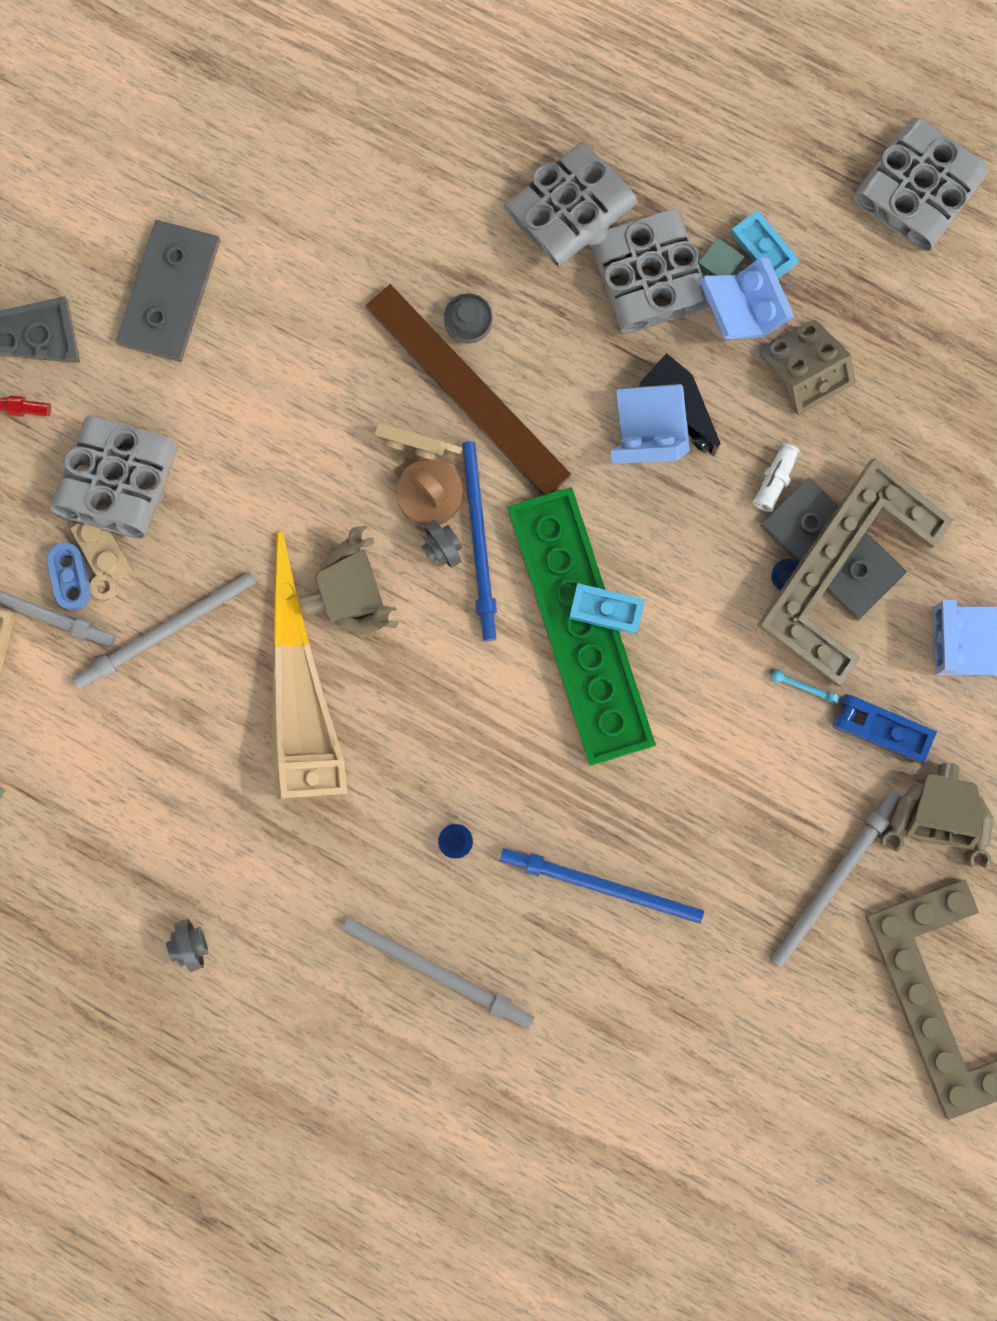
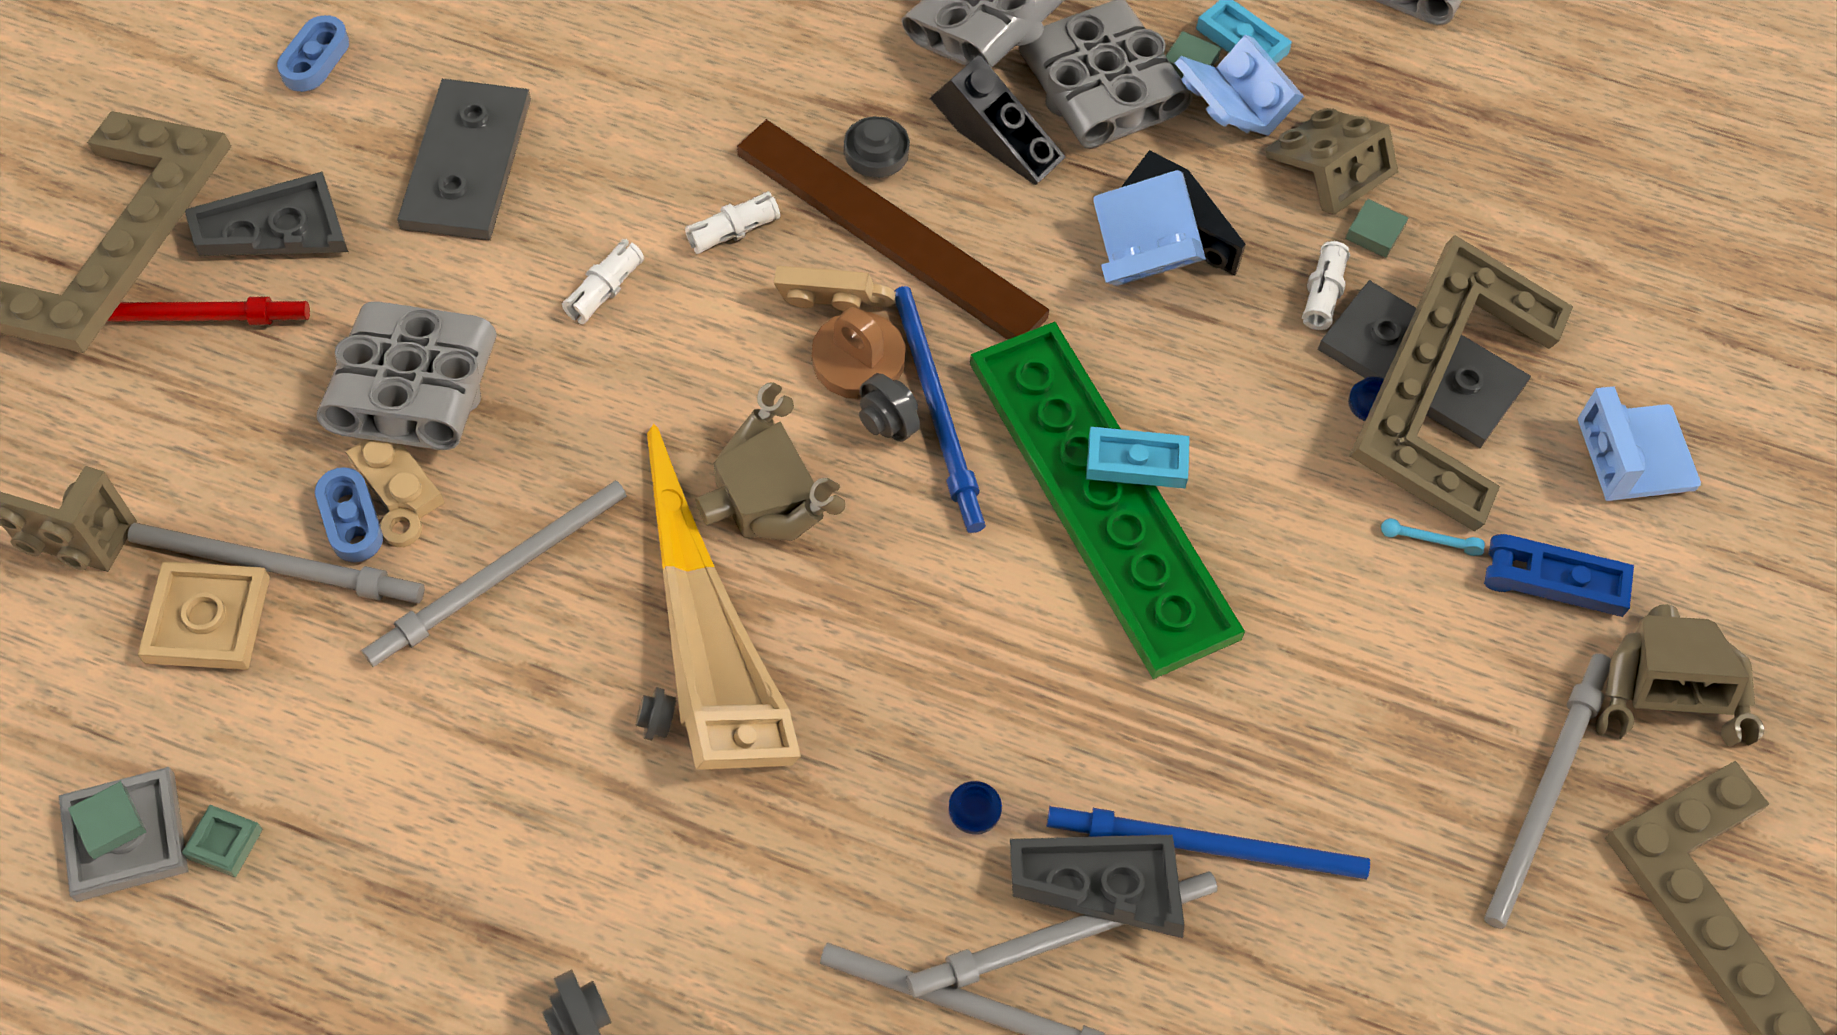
camera: 15 degrees left, 20 degrees down
none -> medium blue plate [277,15,349,92]
none -> white pin [562,239,644,324]
none -> dark grey plate [636,687,676,741]
none -> white pin [685,191,780,254]
none -> light grey bar [906,871,1217,998]
none -> black slope [930,54,1066,185]
none -> dark grey wing [1010,835,1185,938]
none -> sand green tile [1345,199,1408,258]

